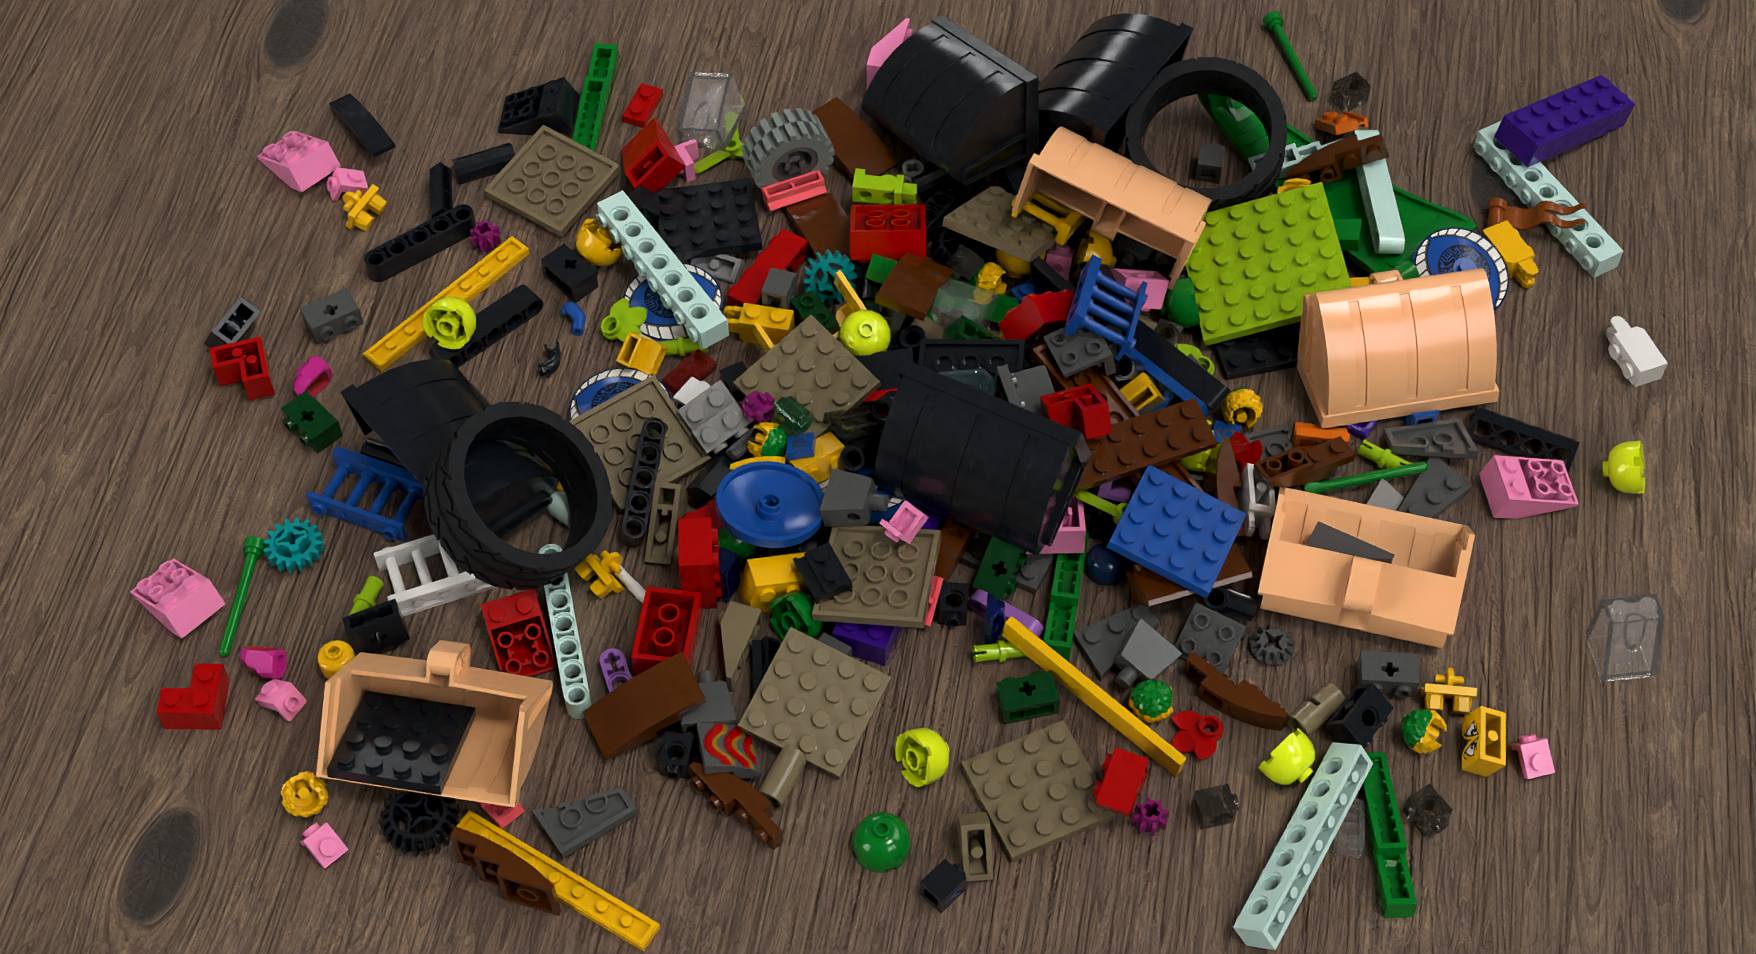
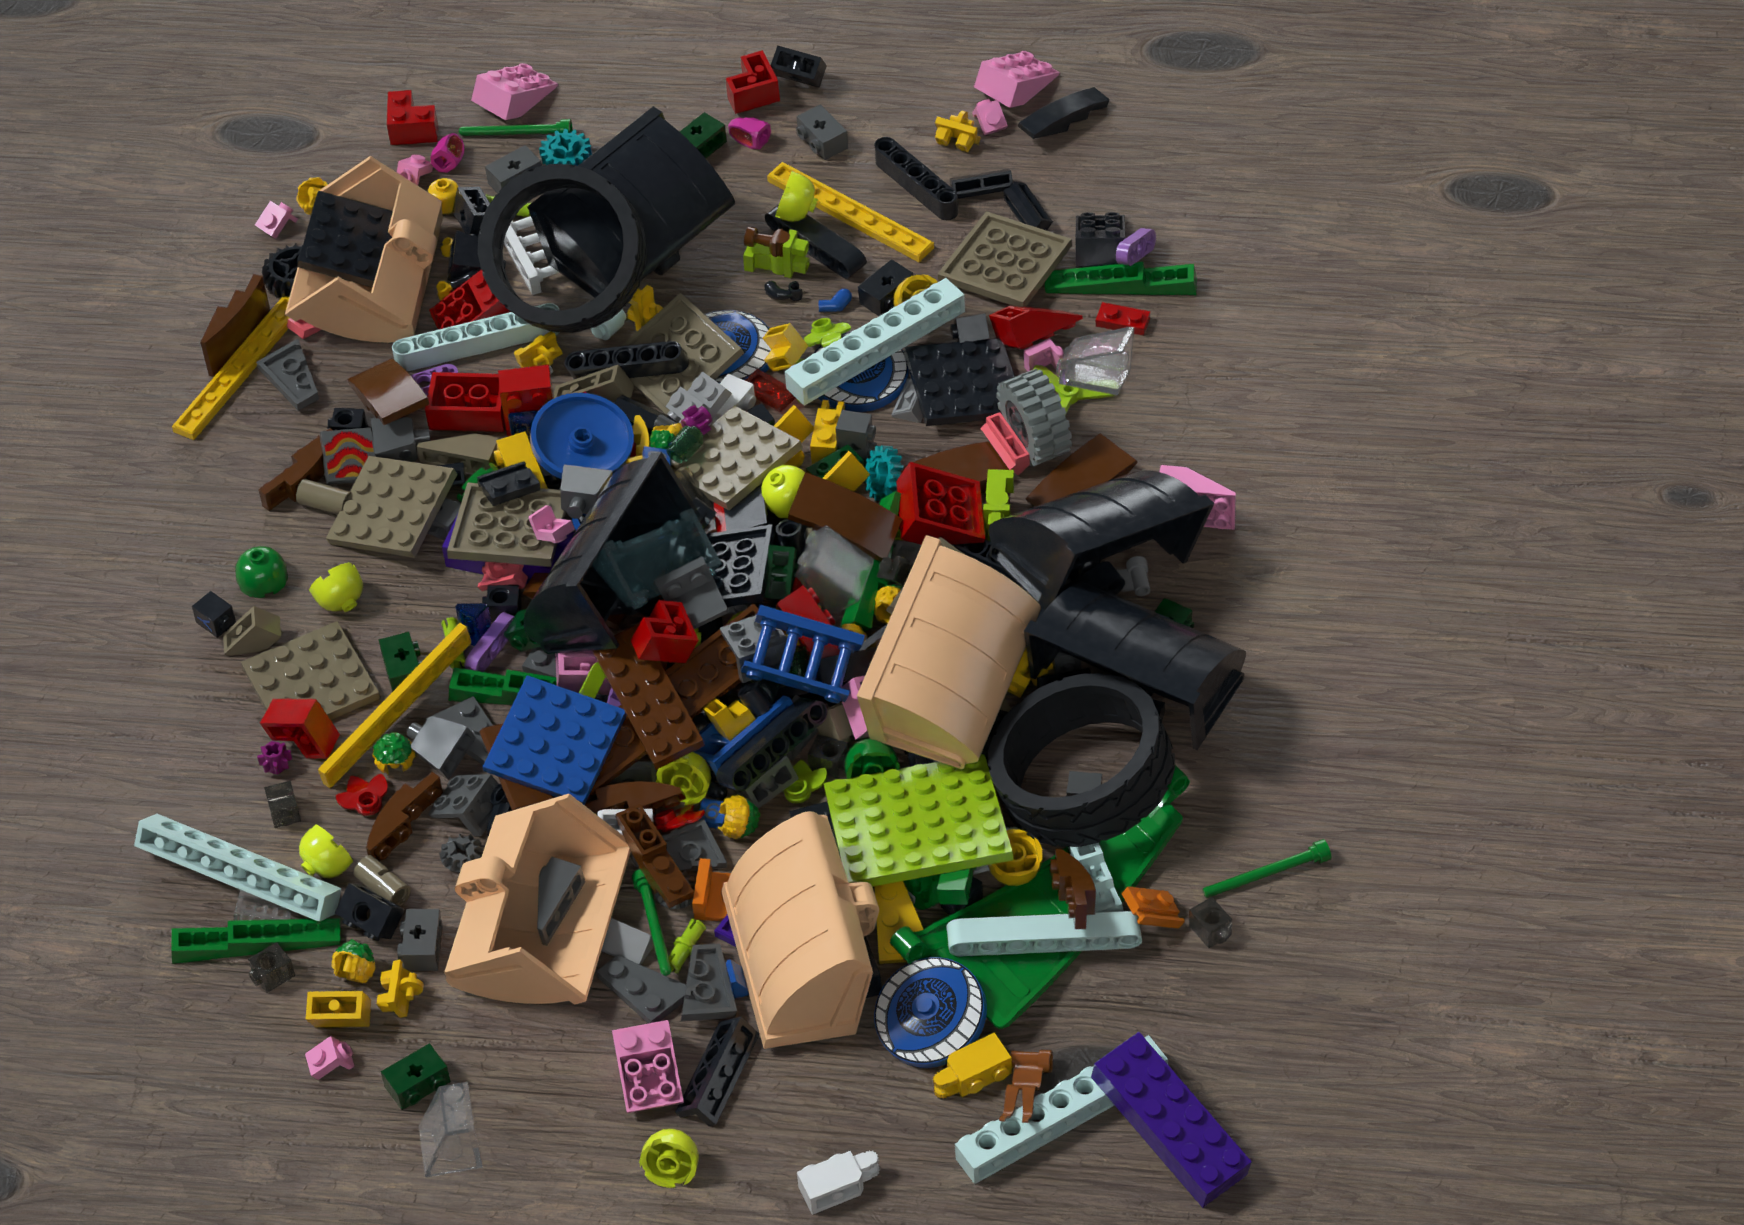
camera: 90 degrees right, 5 degrees down
magenta gear [470,221,501,252] -> none
red brick [727,229,809,307] -> none
none -> dark green brick [381,1043,451,1110]
none -> black torso [436,231,506,300]
none -> dark grey brick [485,145,542,193]
none -> lime hips [743,227,810,278]
none -> medium lavender beam [1116,228,1156,266]

